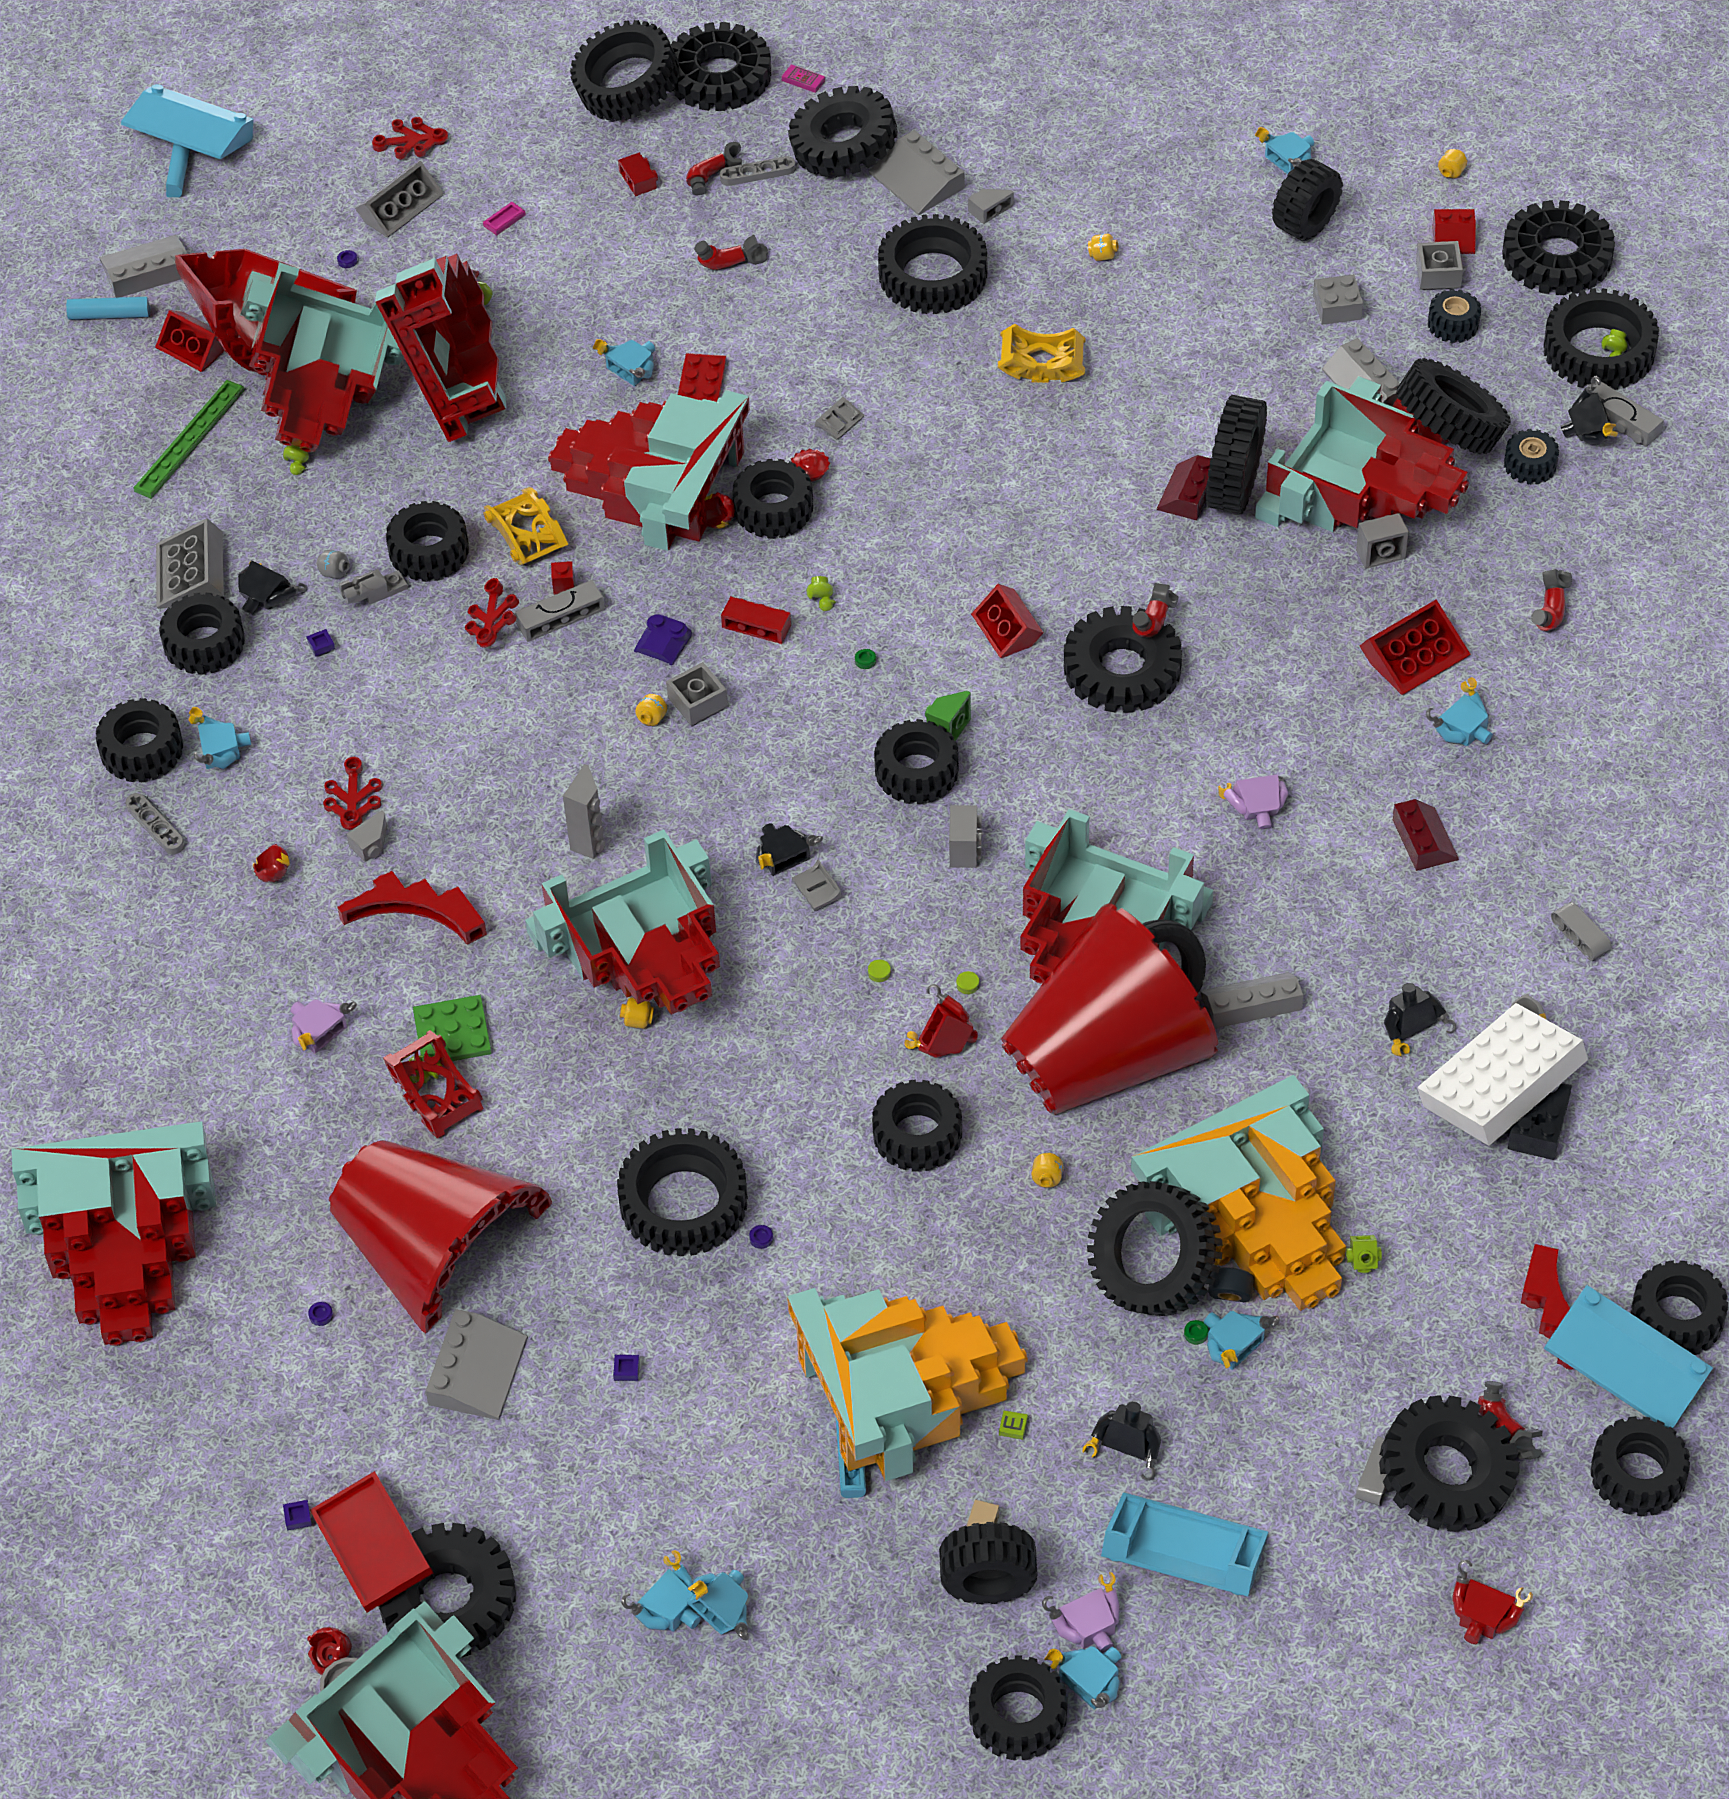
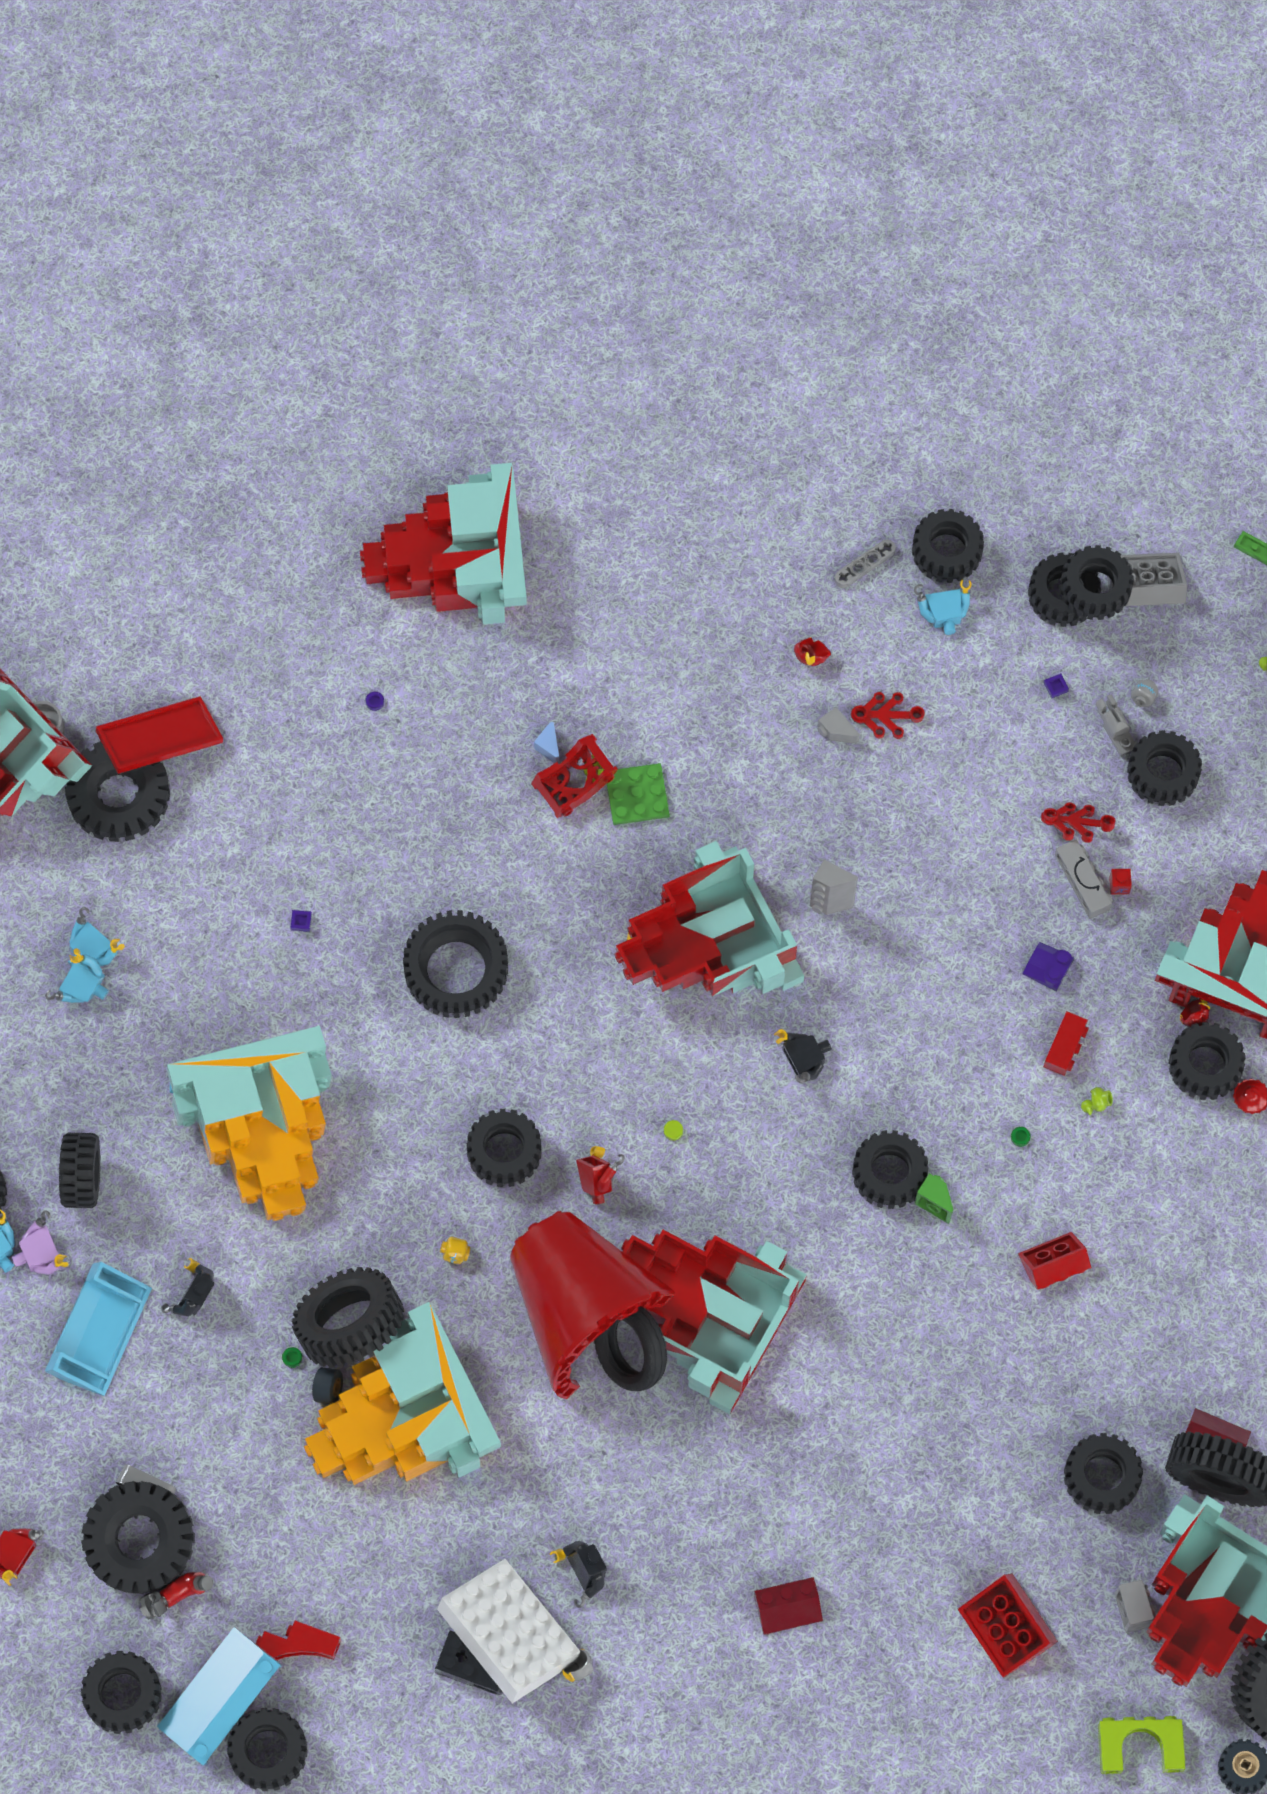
camera: 90 degrees right, 15 degrees up
black torso [238,560,307,615] -> none
dark purple plate [283,1499,312,1531] -> none
lavender torso [290,999,357,1054] -> none
red hair [307,1627,352,1675] -> none
red cone [329,1140,552,1334] -> none
red arch [337,871,487,945] -> none
light grey slope [425,1309,527,1420] -> none
yellow fence [483,487,568,565] -> none
yellow head [635,694,668,726] -> none
light grey brick [666,662,728,725] -> none
dark purple tile [749,1225,773,1249] -> none
light grey piece [792,859,842,911] -> none
light grey brick [949,805,982,868] -> none
lime tile [956,971,979,994] -> none
tan brick [967,1499,999,1527] -> none
lime tile [999,1410,1028,1440] -> none
black tyre [1063,606,1182,713] -> none
piece [1133,583,1179,638] -> none
light grey slope [1200,972,1303,1028] -> none
medium azure torso [1204,1311,1280,1370] -> none
lavender torso [1218,774,1288,829] -> none
lime brick [1346,1235,1382,1273] -> none
medium azure torso [1426,677,1493,746] -> none
piece [1531,569,1572,631] -> none
light grey beam [1551,902,1611,961] -> none
none -> light blue slope [534,722,559,763]
none -> black tyre [1060,545,1134,620]
none -> black tyre [1064,1433,1143,1514]
none -> lime arch [1098,1716,1186,1774]

